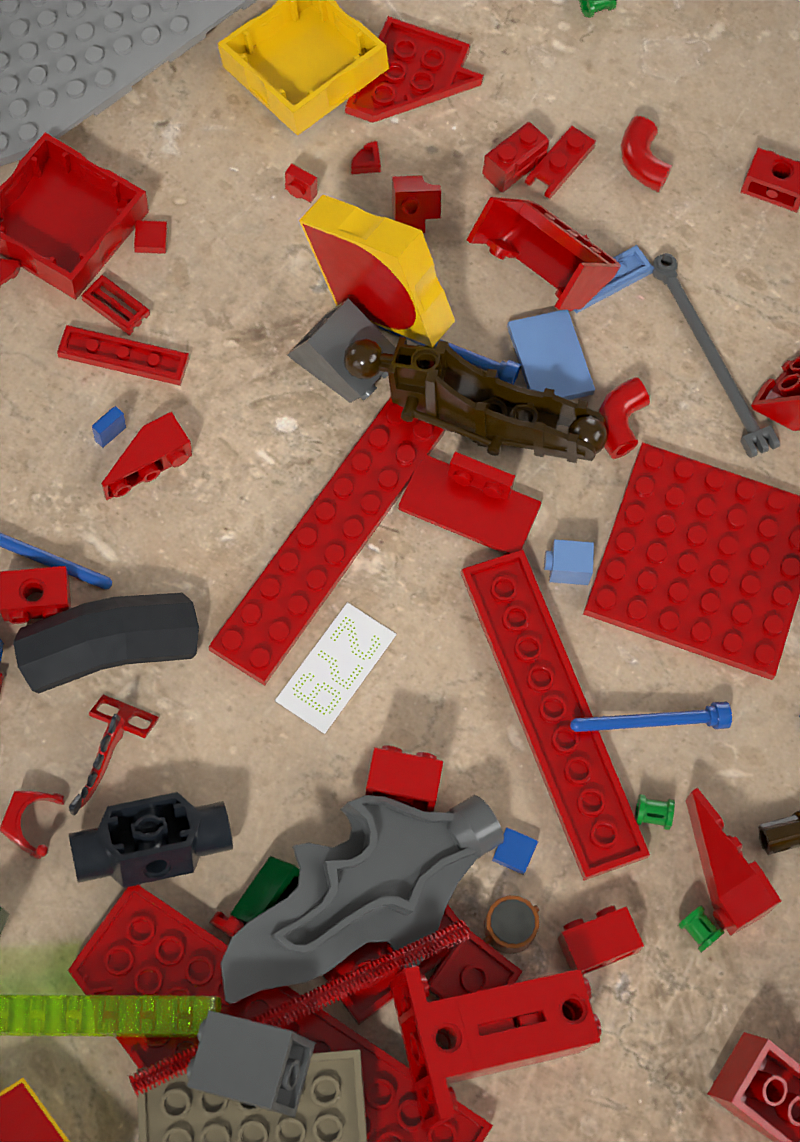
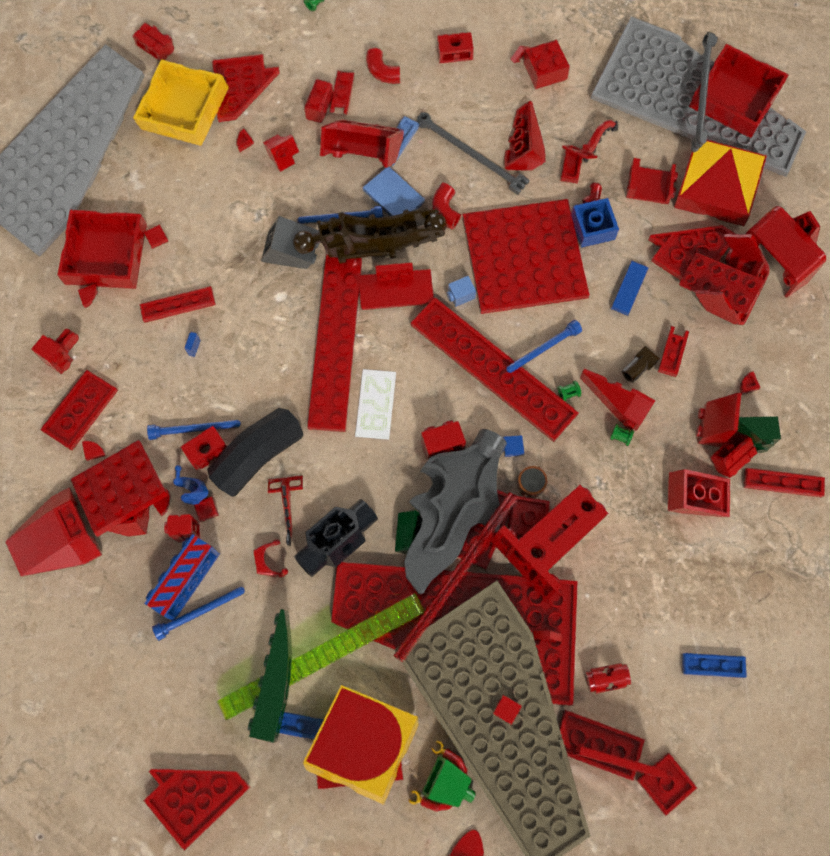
camera: 20 degrees left, 5 degrees up
red tile [81,274,150,336] -> none
red slope [101,412,192,500] -> none
dark grey slope [187,1010,315,1118] -> none
red tile [209,911,244,938] -> none
red plate [285,163,318,203] -> none
tile [299,194,455,348] -> none
red brick [557,905,644,975] -> none

